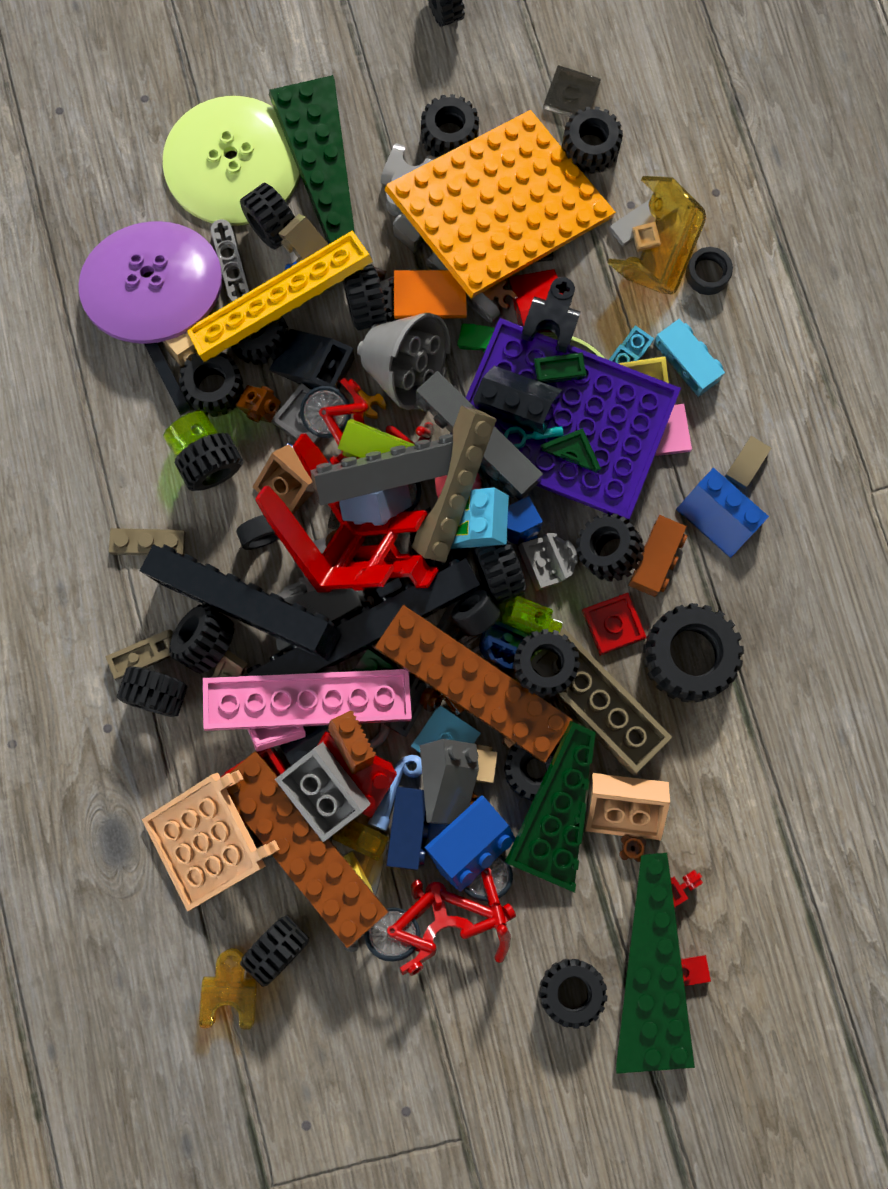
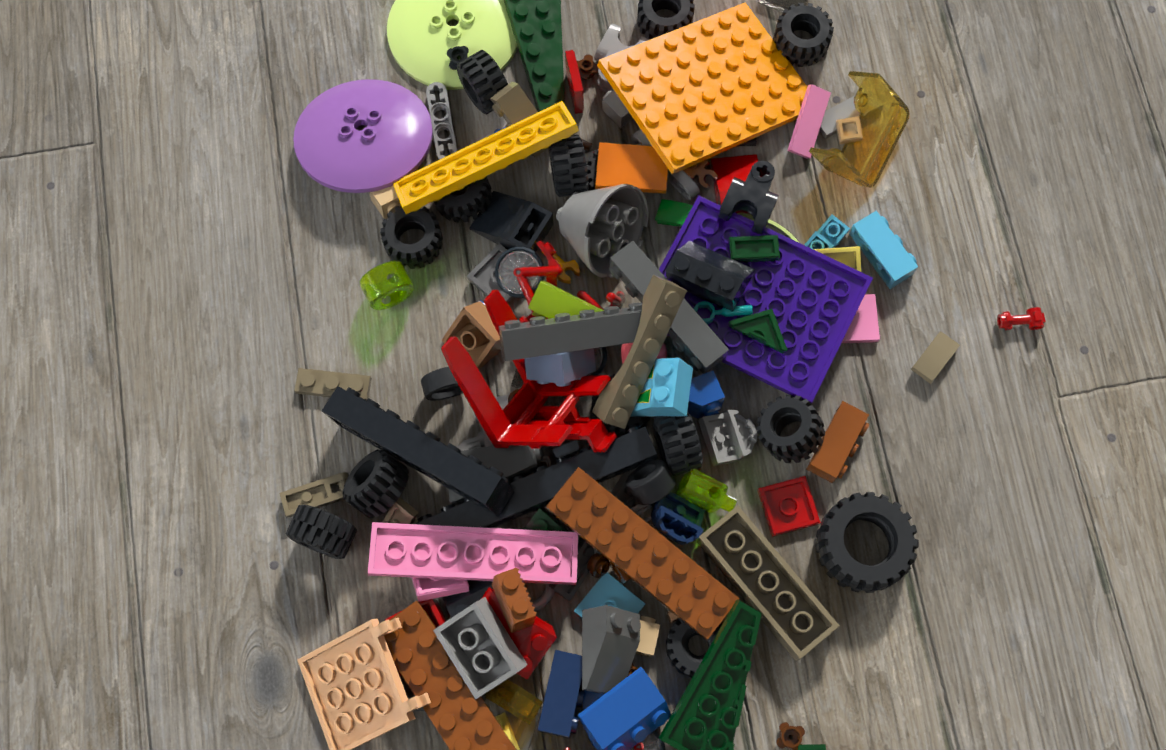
camera: 10 degrees right, 5 degrees down
black beam [144,343,191,416] -> none
black tyre [174,433,244,491] -> none
reddish brown brick [236,385,281,423] -> none
light blue plant [367,755,422,831] -> none
black tyre [513,629,580,697] -> none
light nougat slope [585,773,670,840] -> none
blue slope [676,467,769,558] -> none
black tyre [685,247,733,295] -> none
none -> black plate [447,46,469,70]
none -> red tile [565,50,584,114]
none -> reddish brown plate [577,54,599,80]
none -> bright pink tile [787,84,831,159]
none -> red bar [997,307,1046,330]

